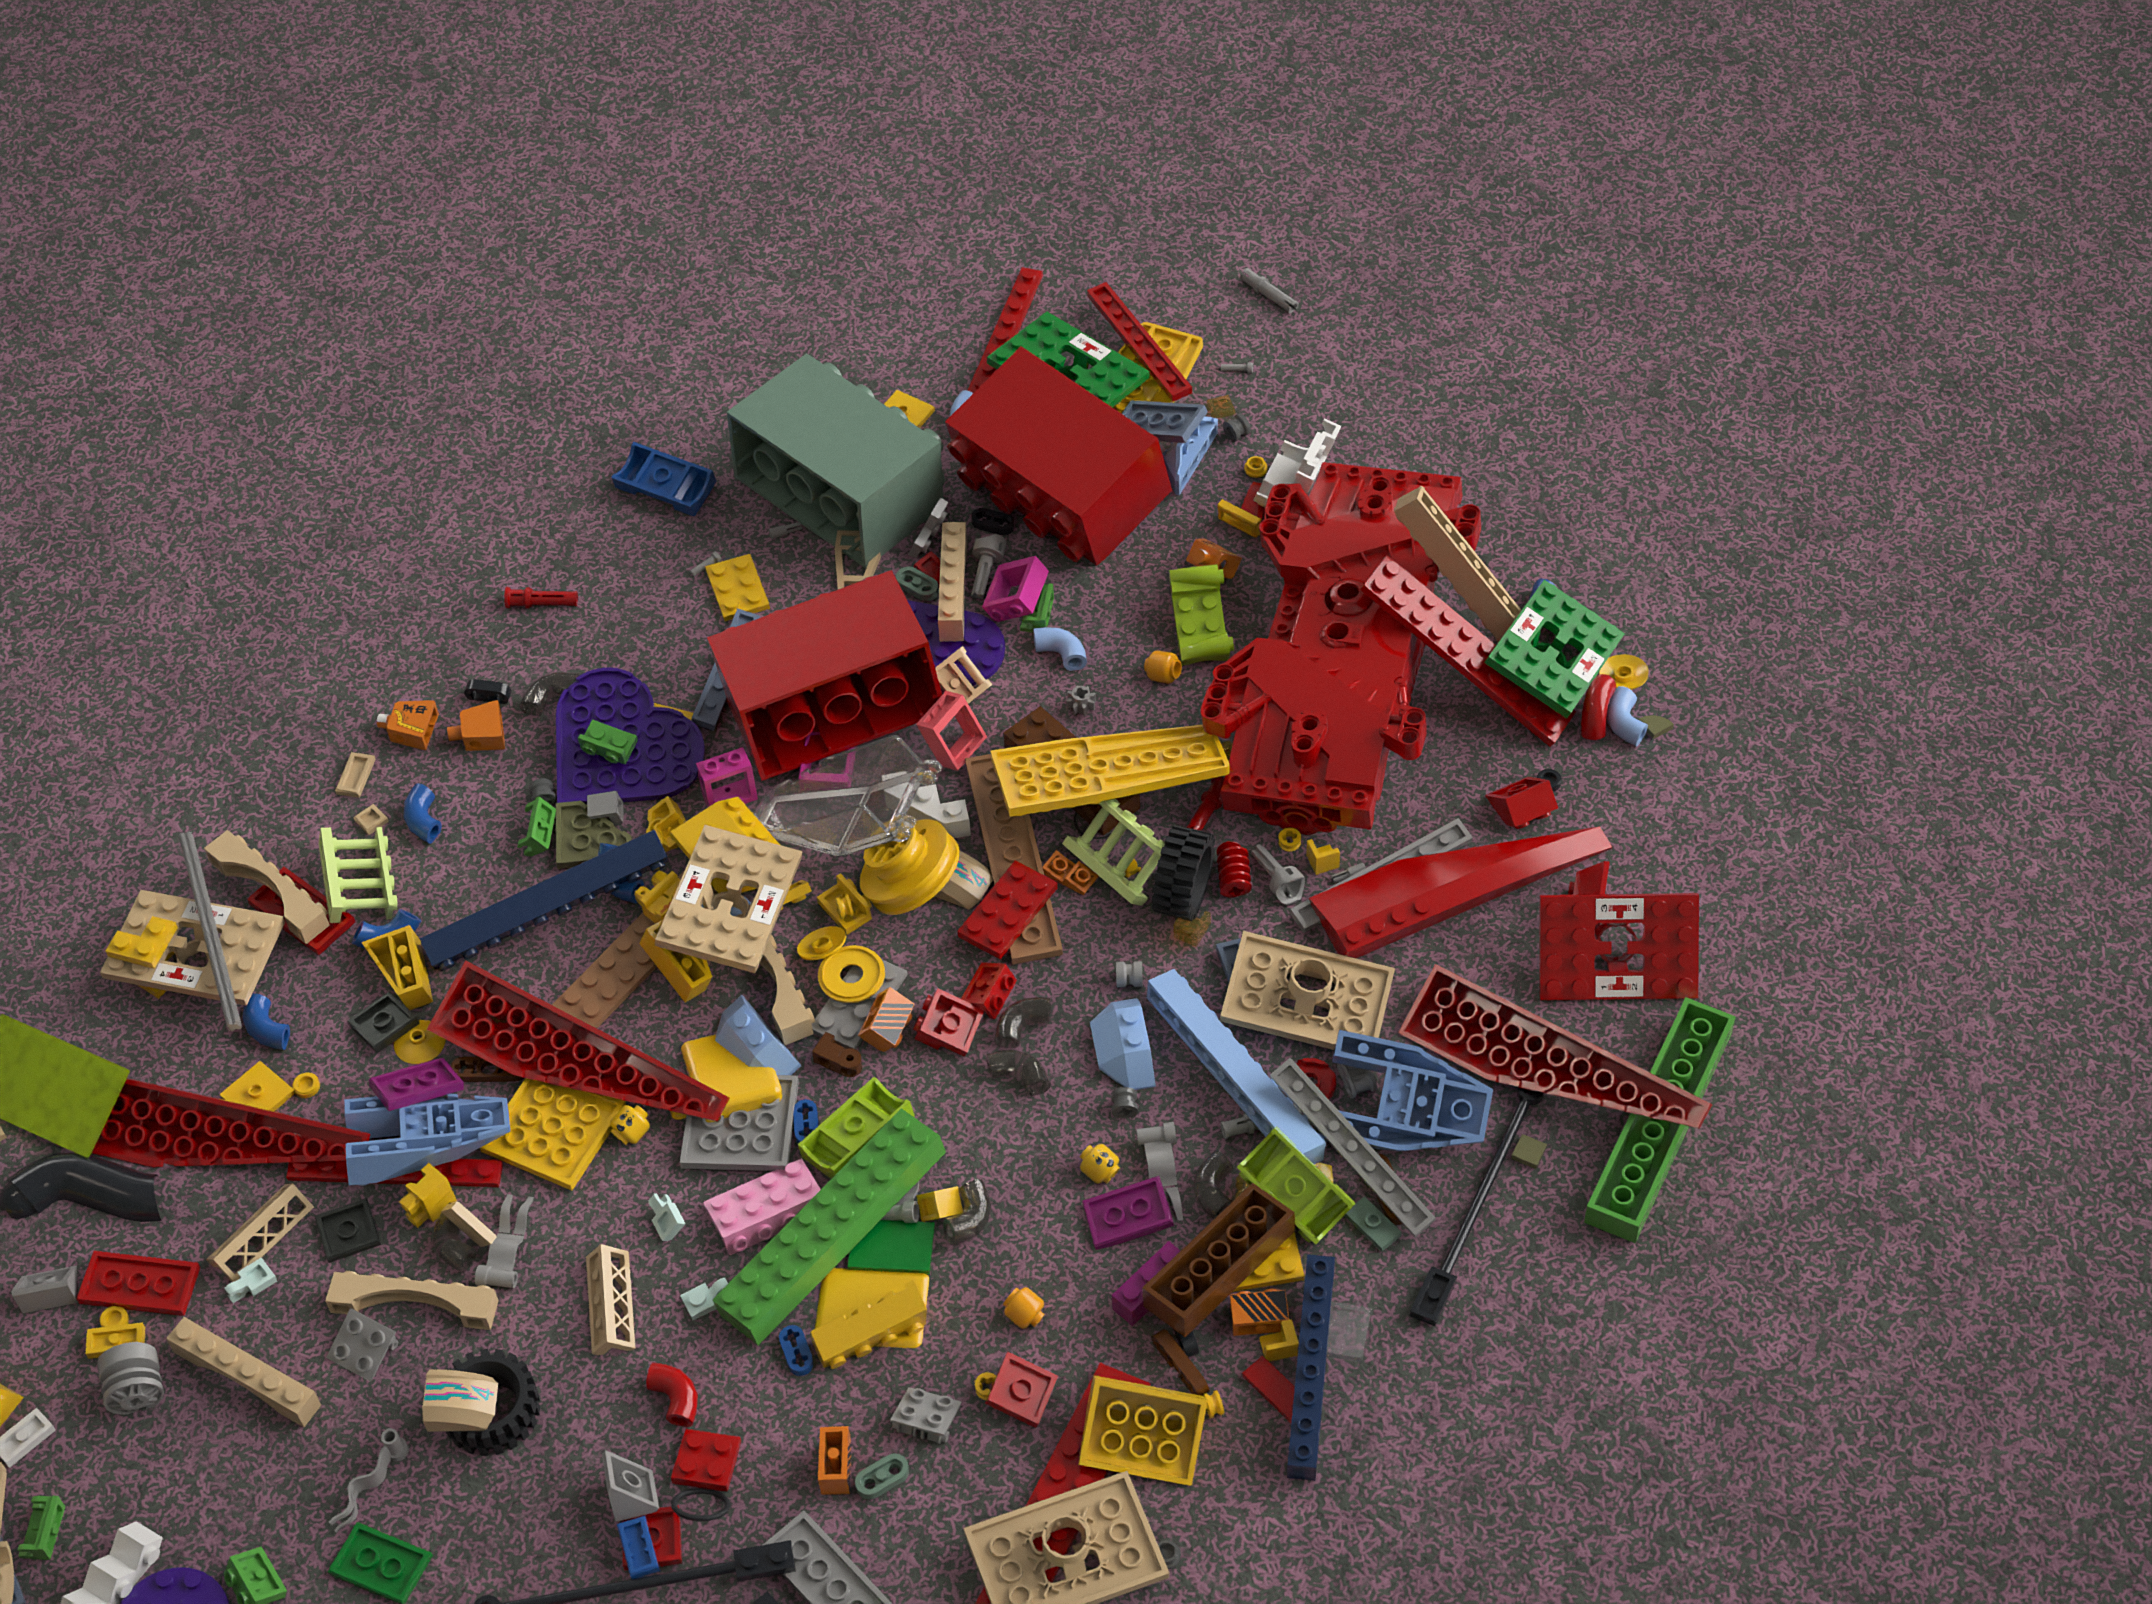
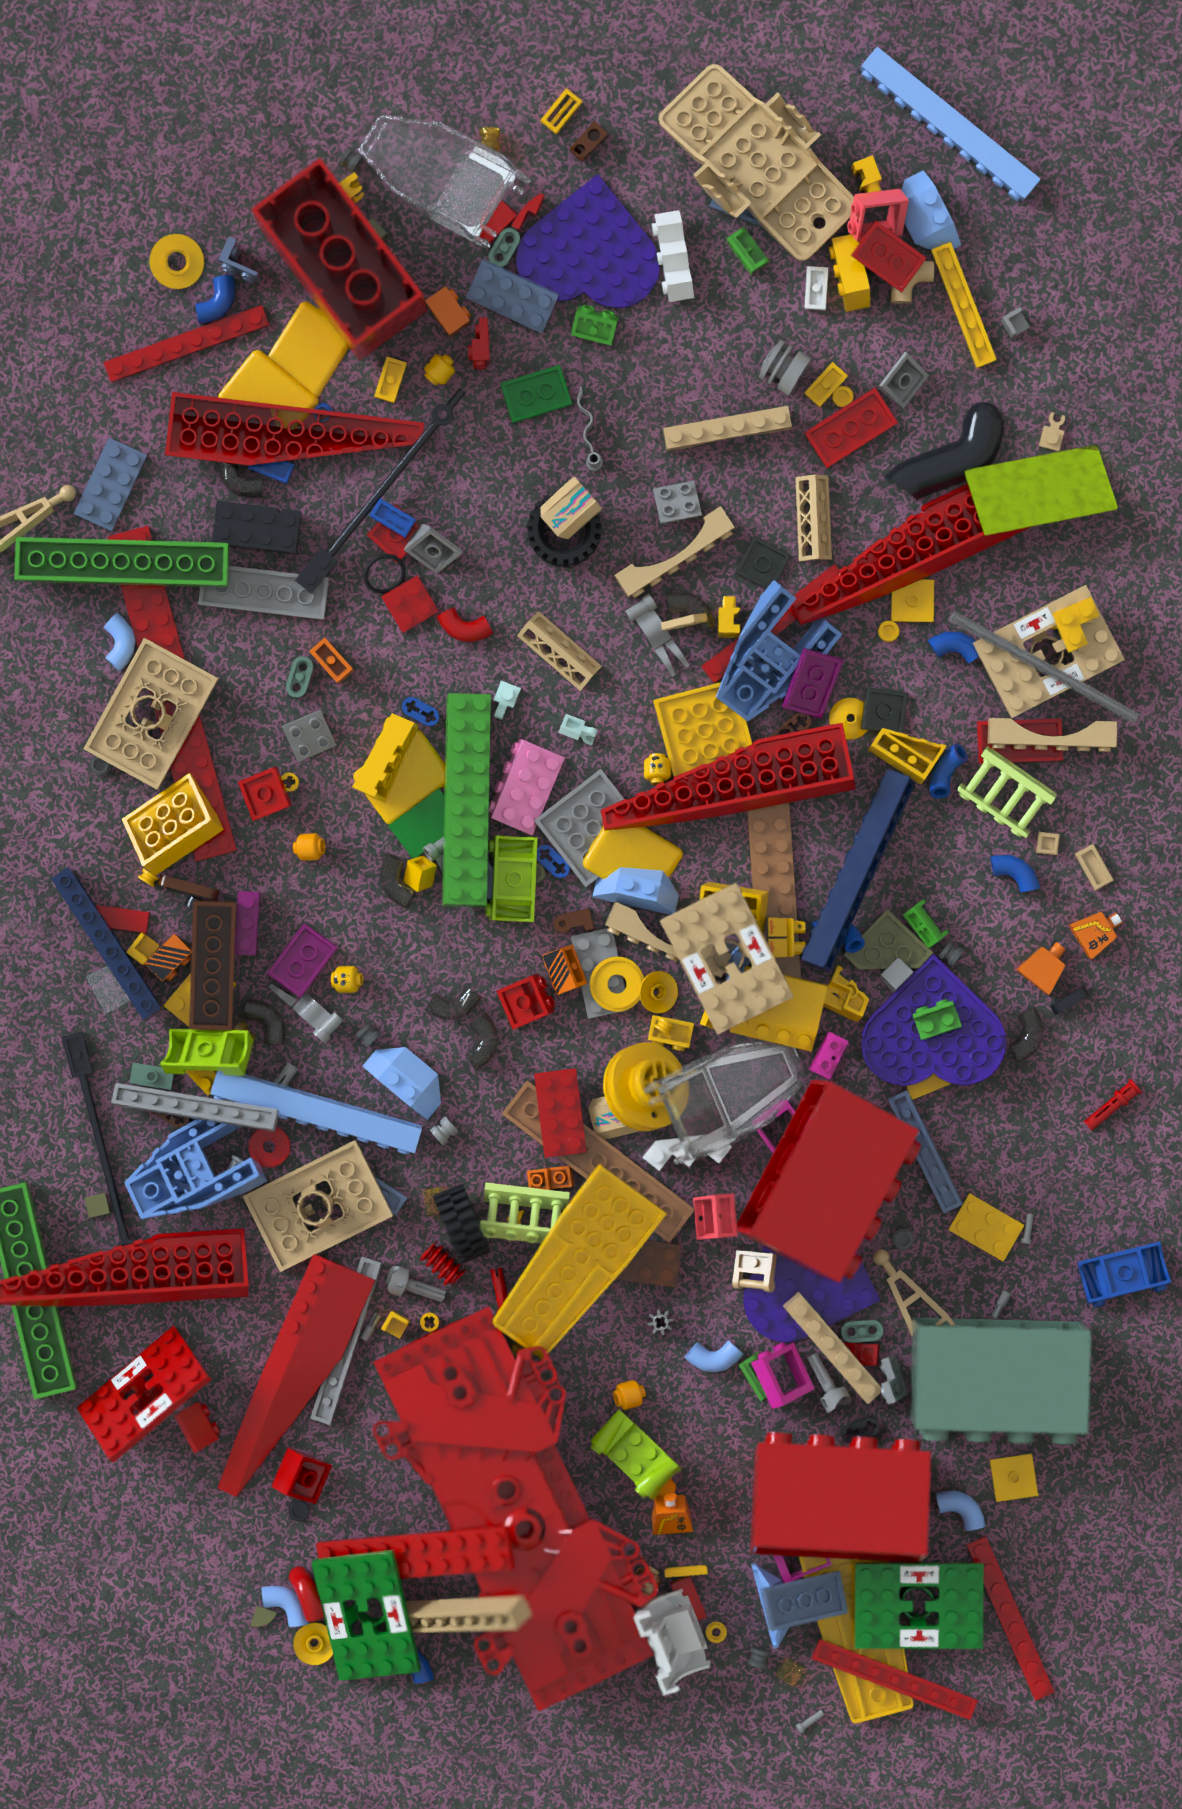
camera: 135 degrees right, 35 degrees up
light aqua plate [225,1258,277,1304] -> none
red bracket [961,962,1017,1019] -> none

